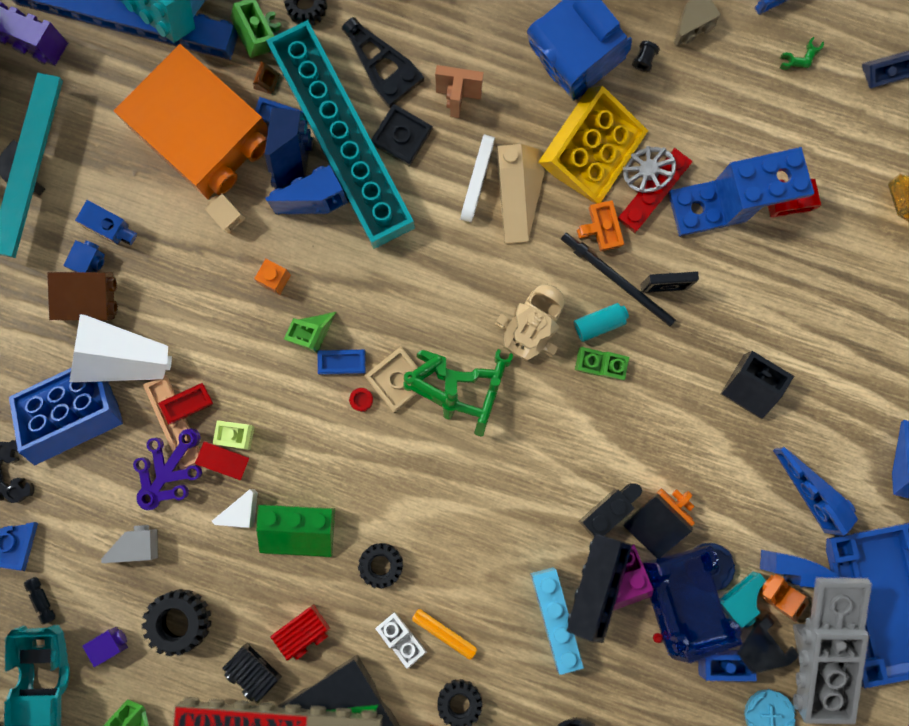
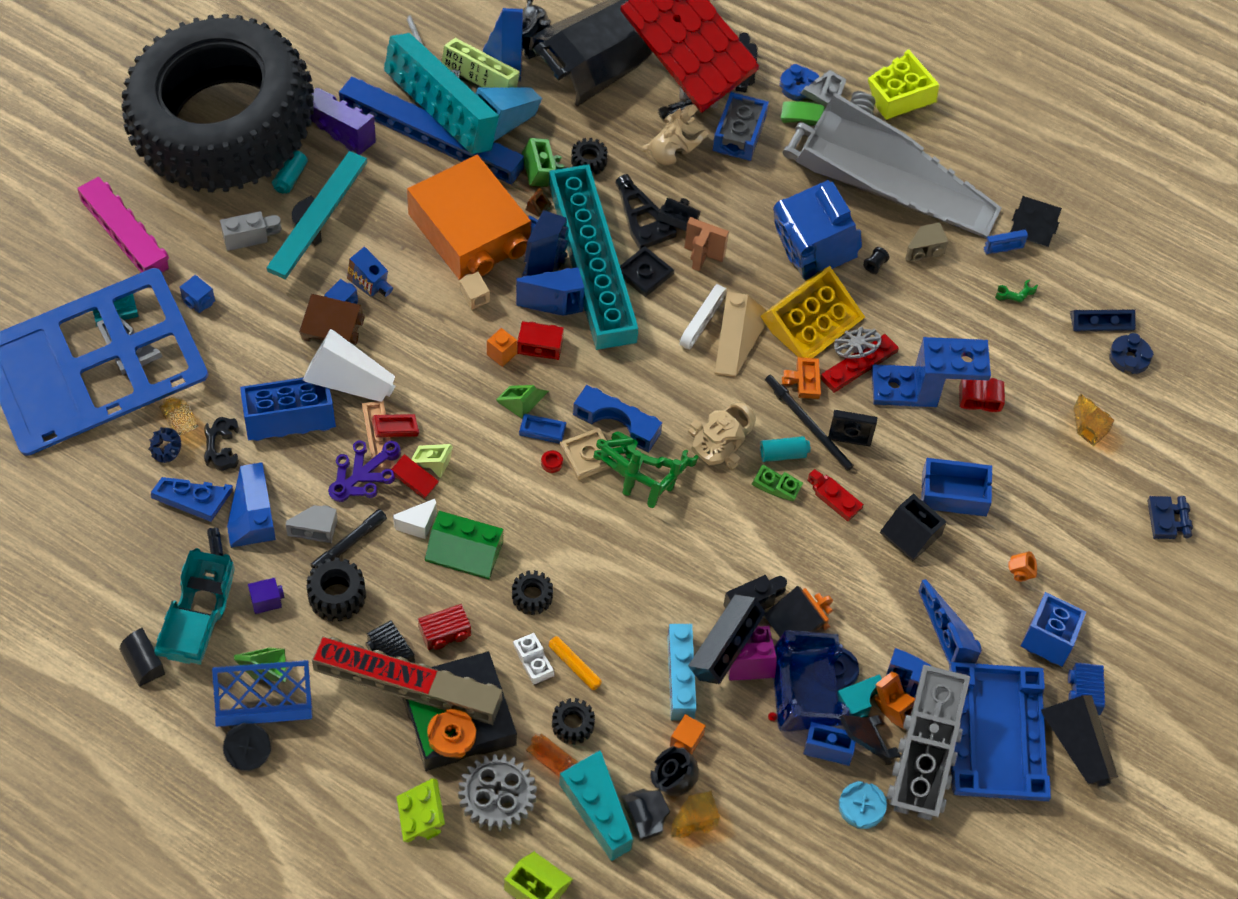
camera: 10 degrees right, 25 degrees down
none -> blue wedge [227,462,276,548]
none -> black piece [310,509,387,569]
none -> red brick [517,321,564,360]
none -> blue arch [573,385,663,453]
none -> black slope [657,198,701,231]
none -> orange brick [670,714,706,755]
none -> red hinge [807,469,864,521]
none -> blue piece [921,458,992,517]
none -> orange plate [1008,551,1037,582]

